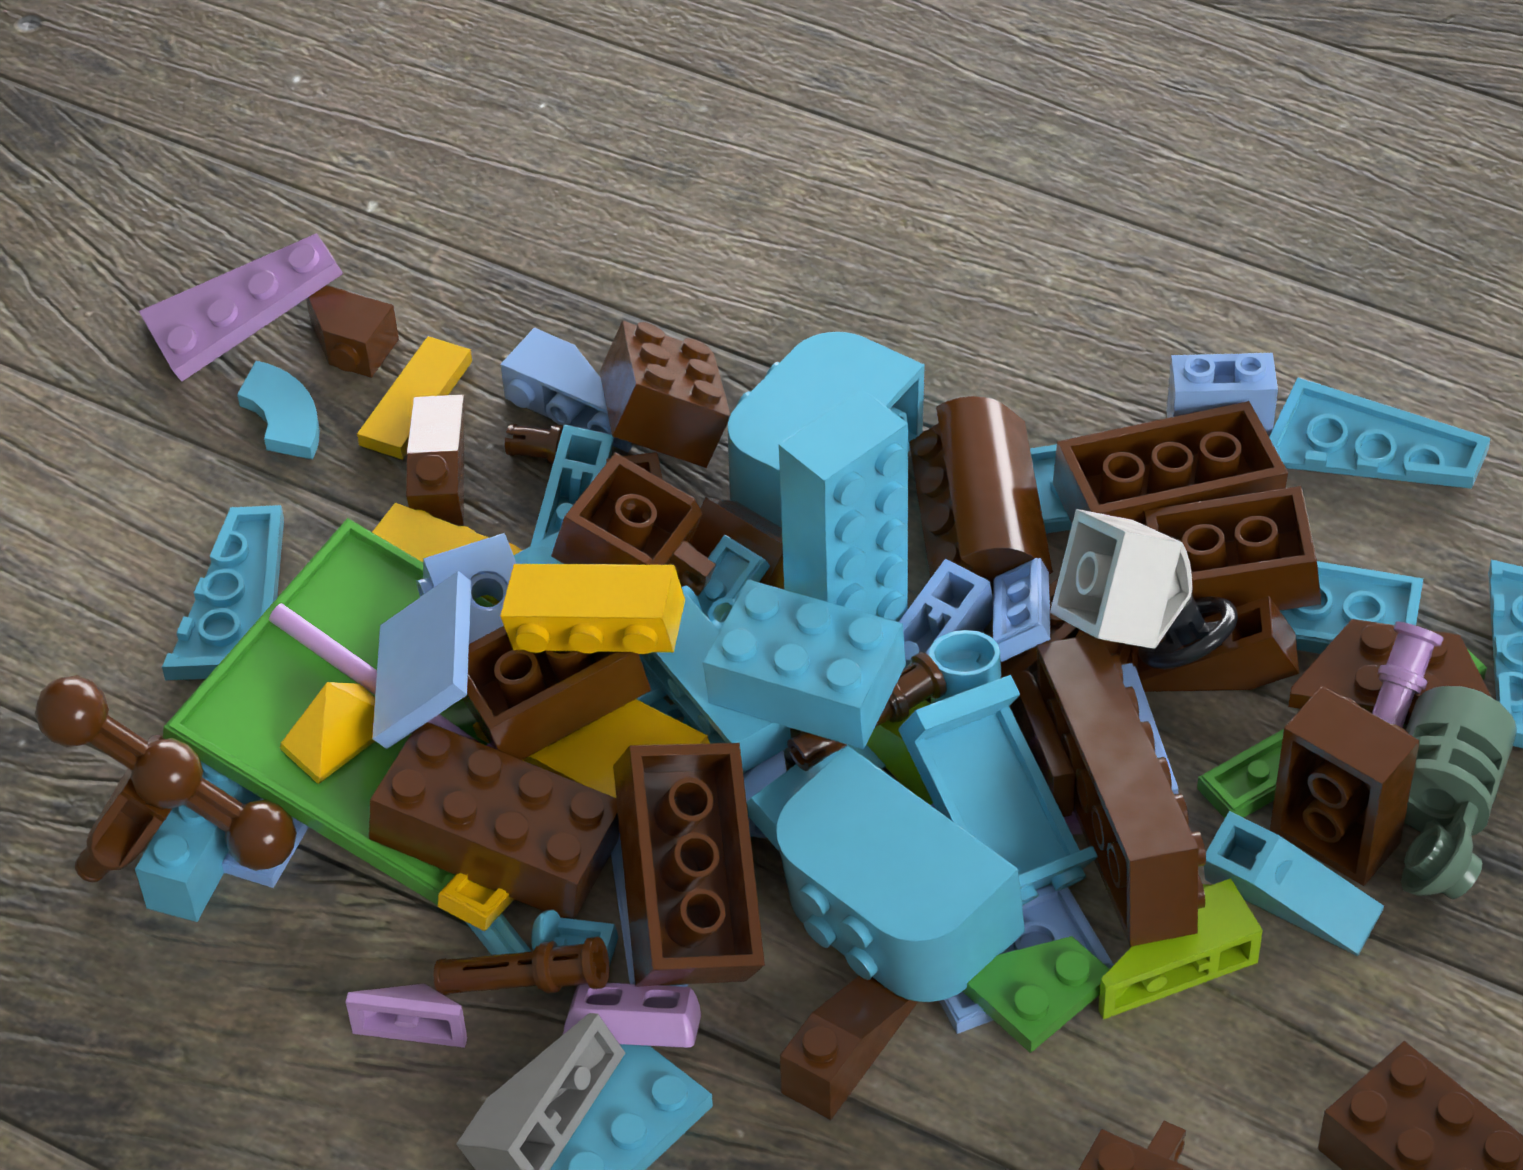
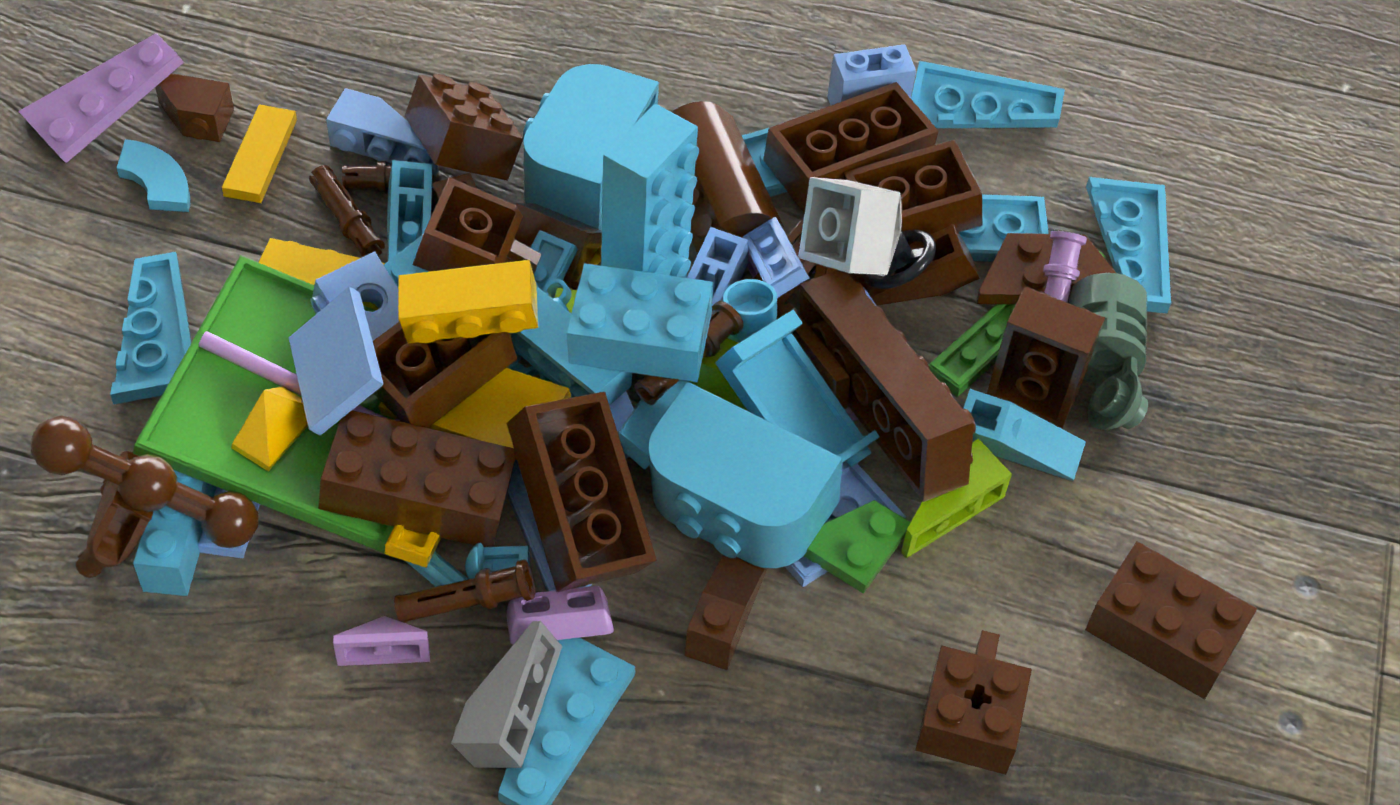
camera: 20 degrees left, 5 degrees up
reddish brown slope [406,395,464,526] -> none
none -> reddish brown pin [309,165,385,257]

